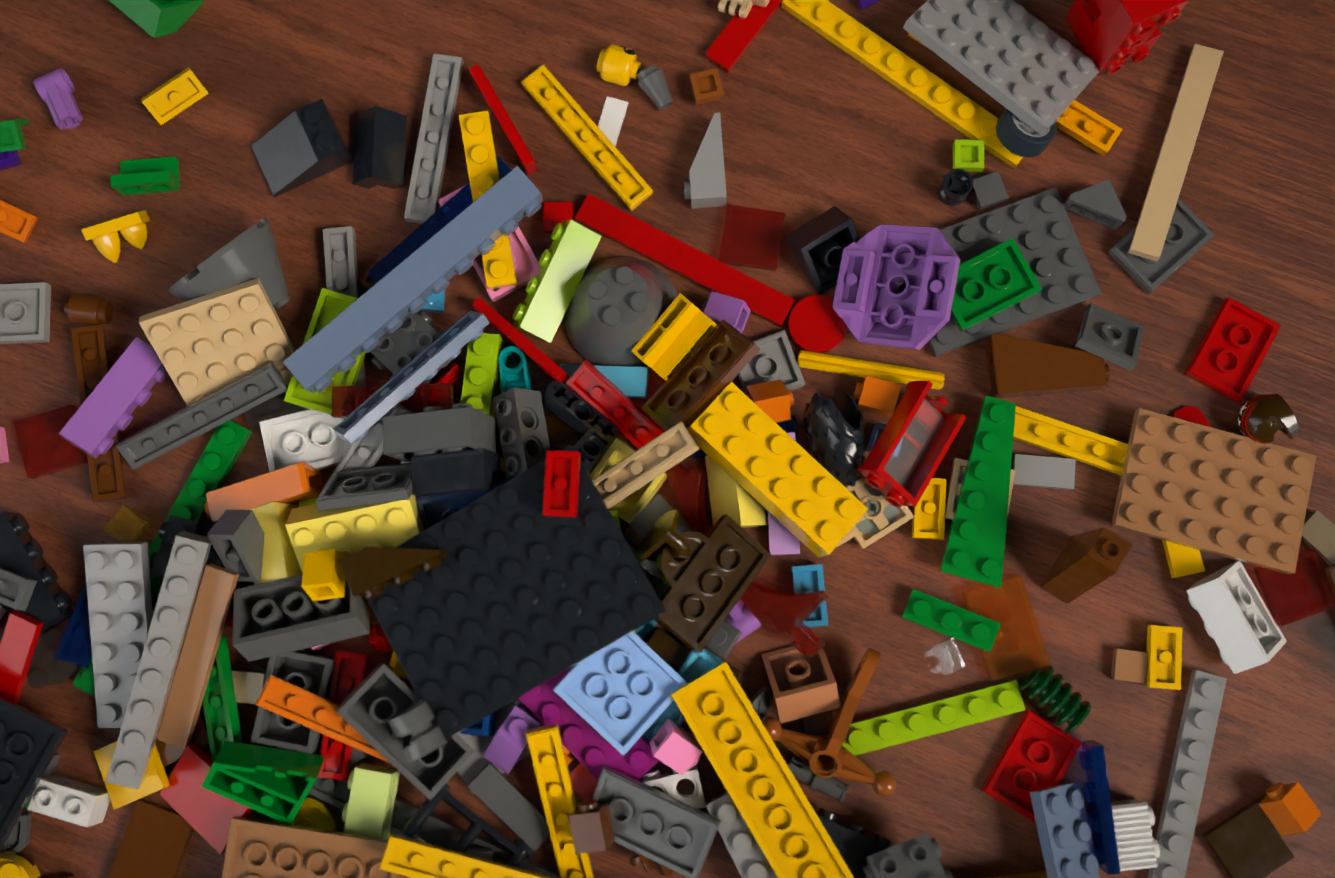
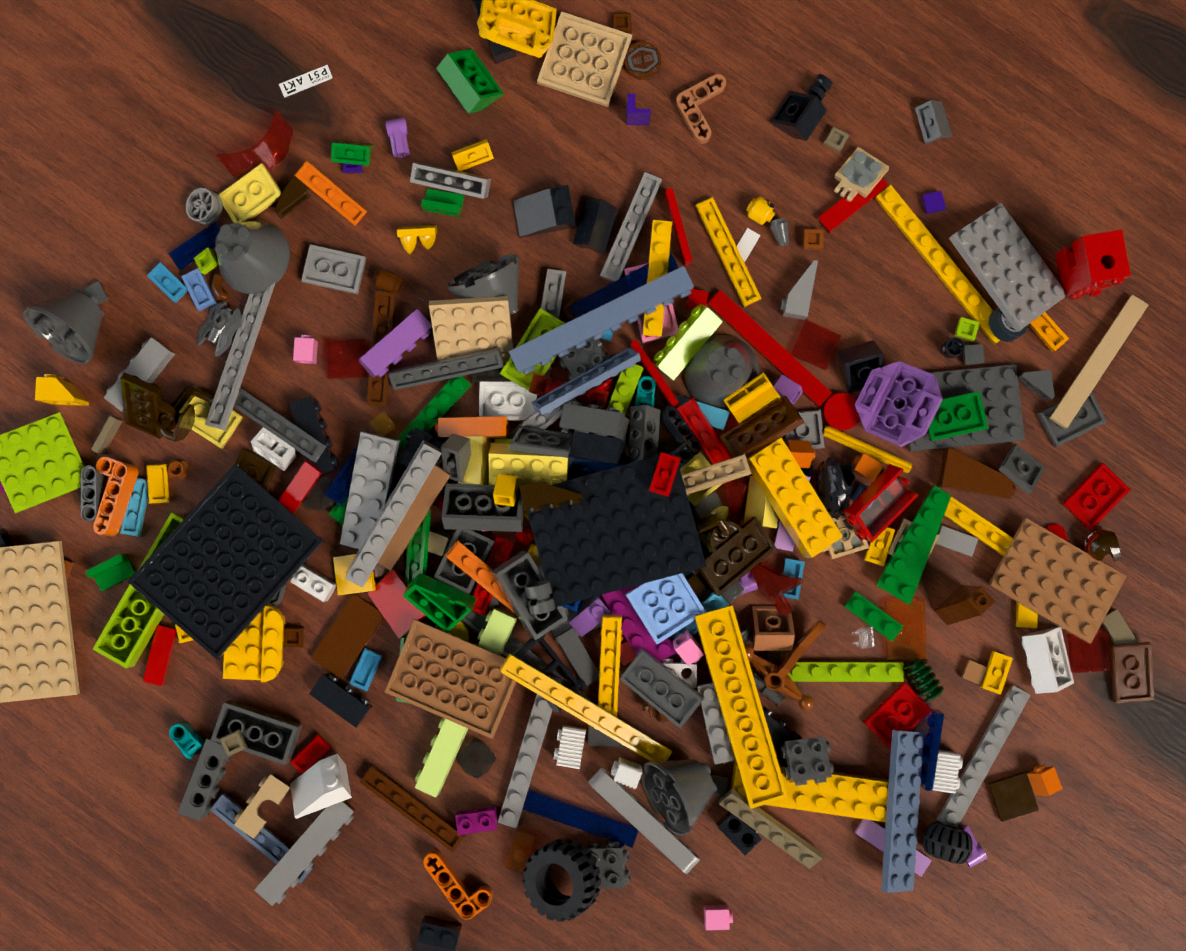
camera: 10 degrees right, 5 degrees up
reddish brown brick [569,800,615,854] -> none
none -> light grey brick [410,162,491,199]

